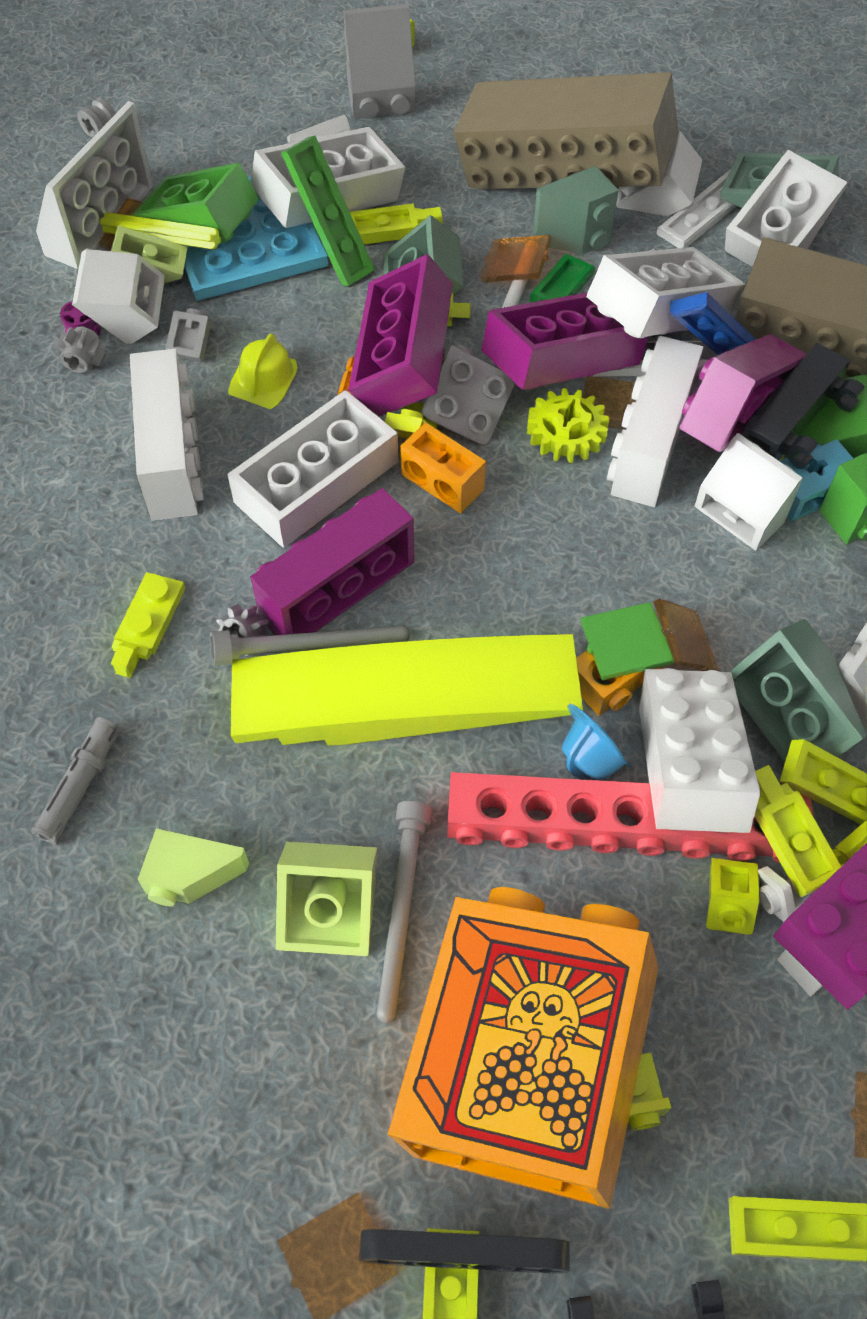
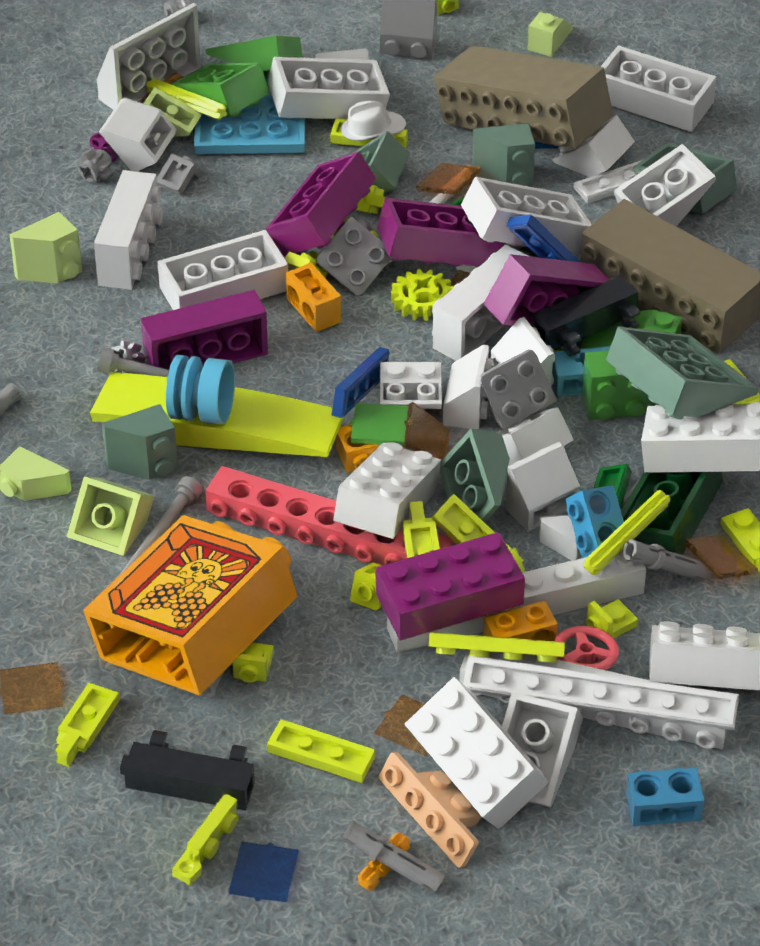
camera: 20 degrees right, 15 degrees down
neon yellow hinge [111,572,186,678] -> none
neon yellow piece [228,334,298,409] -> none
bright green plate [281,135,375,286] -> none
black beam [359,1229,570,1274] -> none
dark azure piece [562,703,632,781] -> none
none -> yellowish green slope [10,212,82,283]
none -> sand green slope [102,404,178,480]
none -> medium azure wheel [166,355,235,424]
none -> bright green slope [205,36,303,77]
none -> blue tile [332,347,390,418]
none -> white piece [341,100,406,141]
none -> white slope [380,362,442,409]
none -> white slope [443,345,494,429]
none -> light grey bracket [479,349,557,429]
none -> white slope [496,407,574,466]
none -> yellowish green slope [527,12,573,57]
none -> white brick [601,45,716,132]

